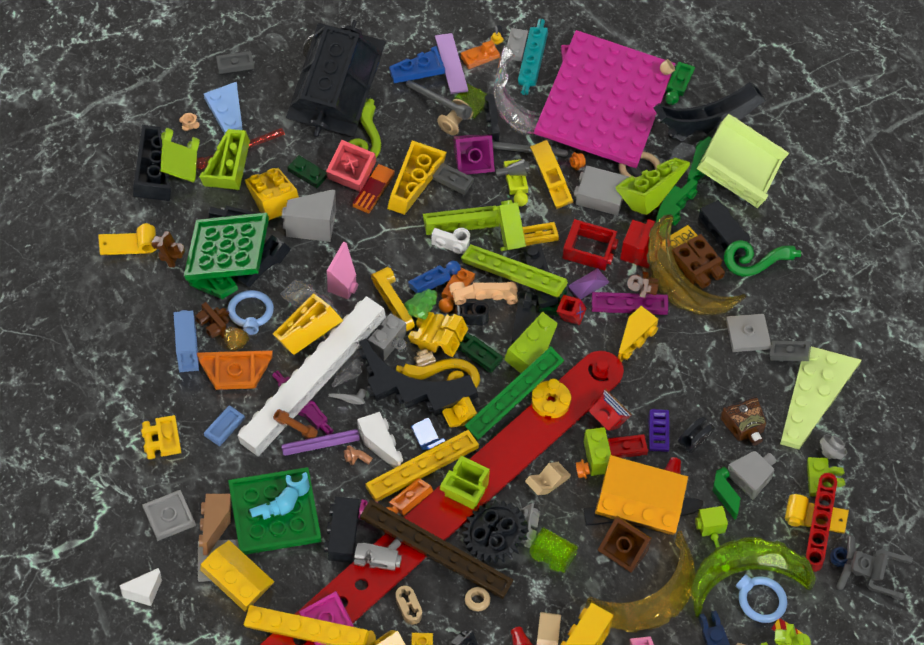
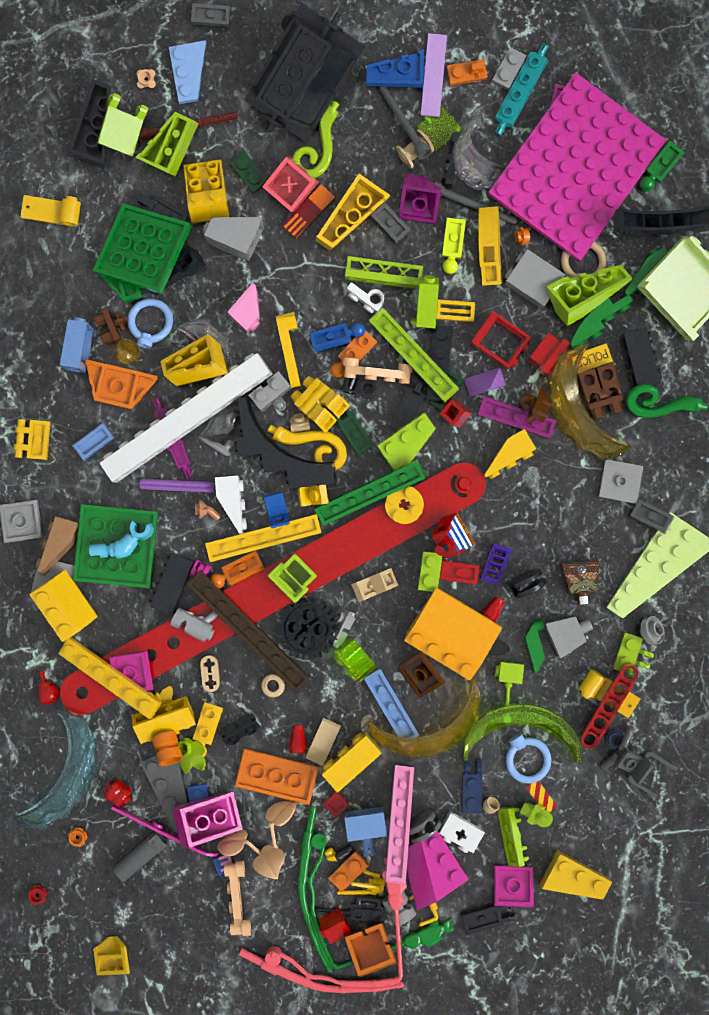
camera: 20 degrees right, 30 degrees up
reddish brown hips [151,231,185,268] -> none
dark orange bar [273,409,318,439] -> none
bright green rock [404,289,437,320] -> none
arm [491,25,505,45] -> none
dark grey cone [496,158,531,176] -> none
orange plate [576,459,590,479] -> none
tan hinge [660,59,675,75] -> none
none -> medium blue plate [364,669,420,745]

